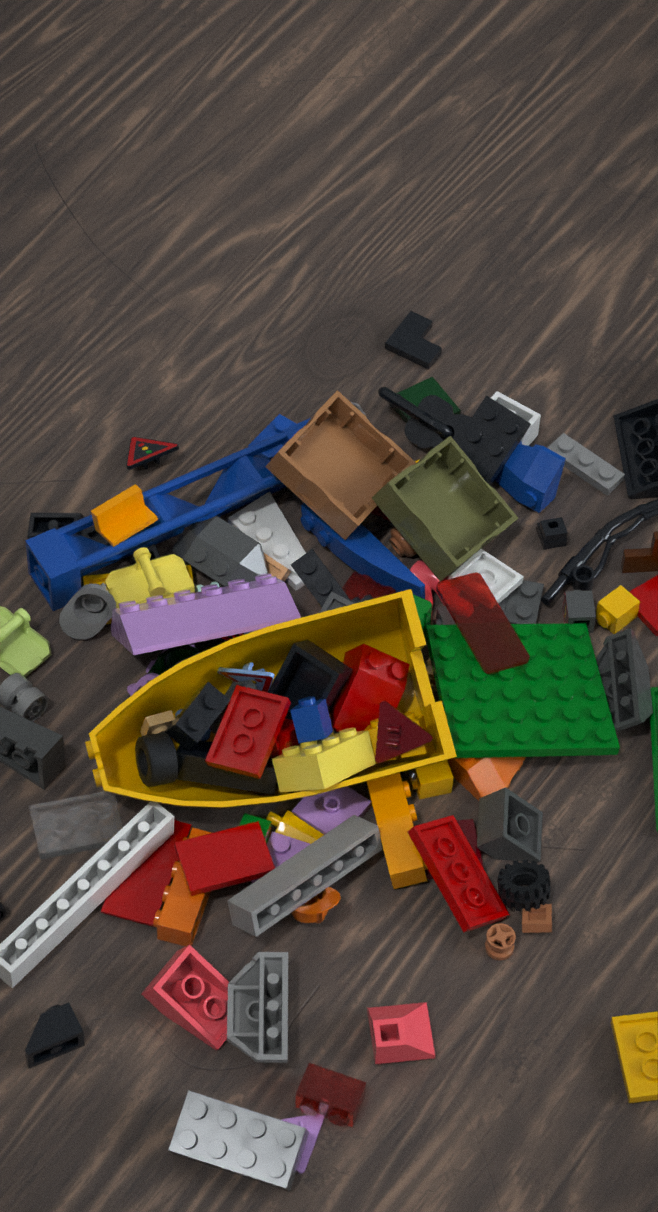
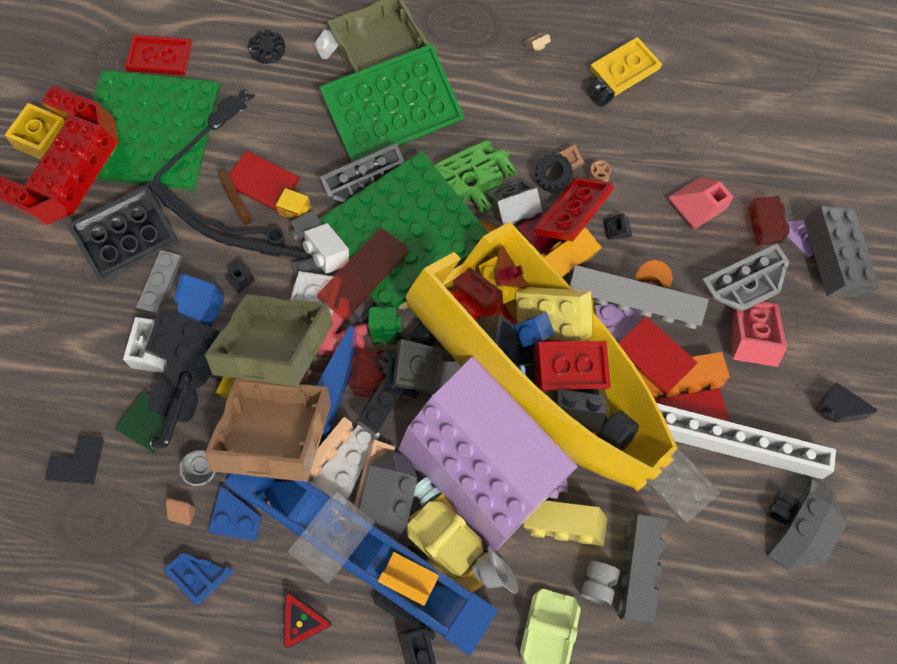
camera: 115 degrees left, 15 degrees up
none -> blue wing [163,553,233,607]
none -> nougat slope [166,498,196,525]
none -> clear plate [288,491,375,584]
none -> white brick [303,223,349,274]
none -> light nougat plate [308,417,353,482]
none -> bright green piece [434,141,517,213]
none -> clear red panel [453,267,504,311]
none -> light yellow wedge [524,501,607,547]
none -> black wheel [587,78,615,107]
none -> black slope [604,213,632,240]

